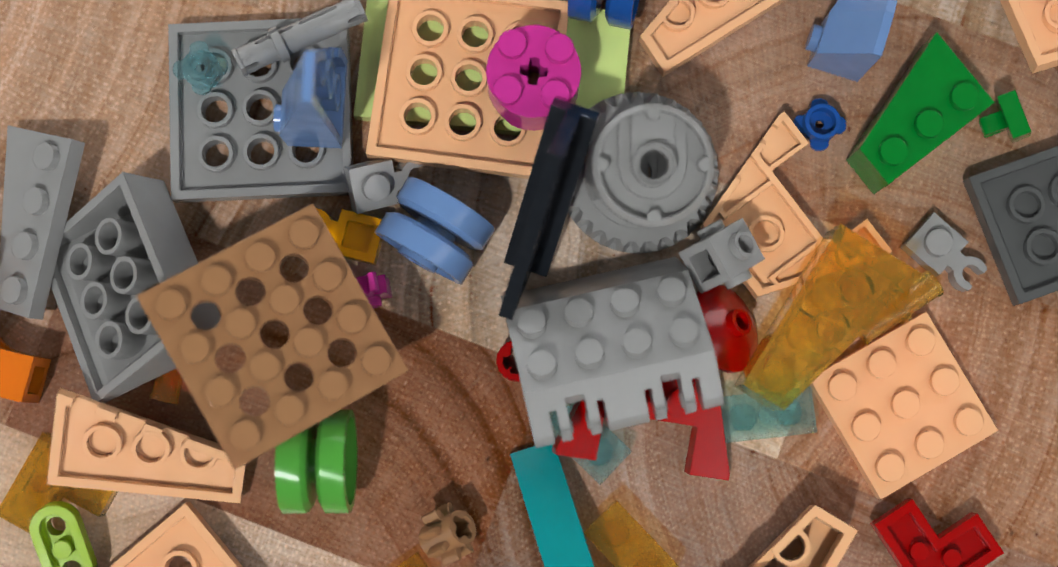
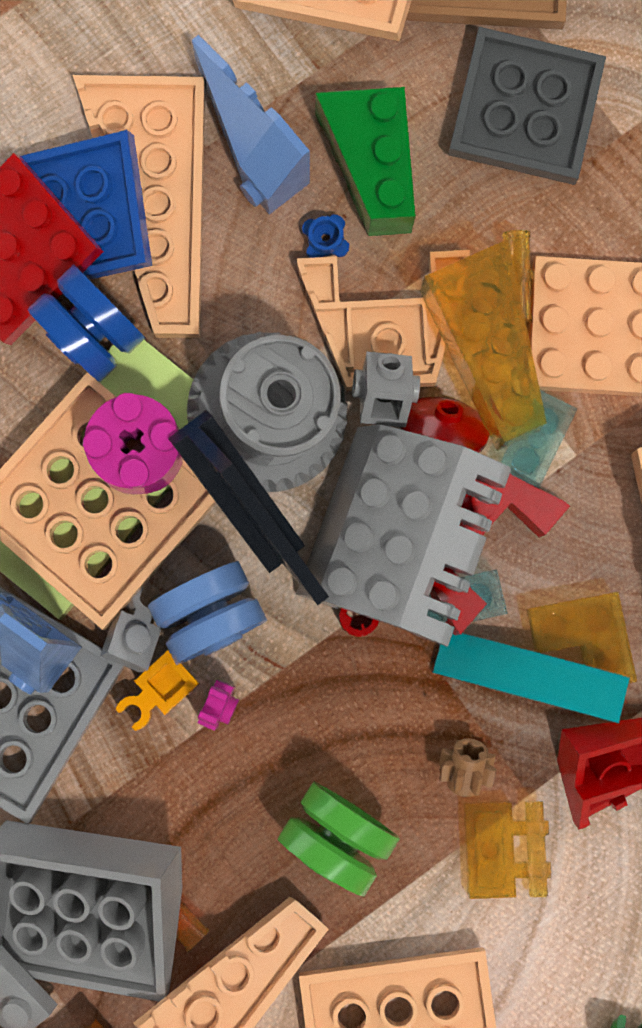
camera: 60 degrees left, 0 degrees up
medium nougat piece [136,204,408,470] -> none
light grey plate [900,212,987,292] -> none
green tile [979,90,1031,143] -> none

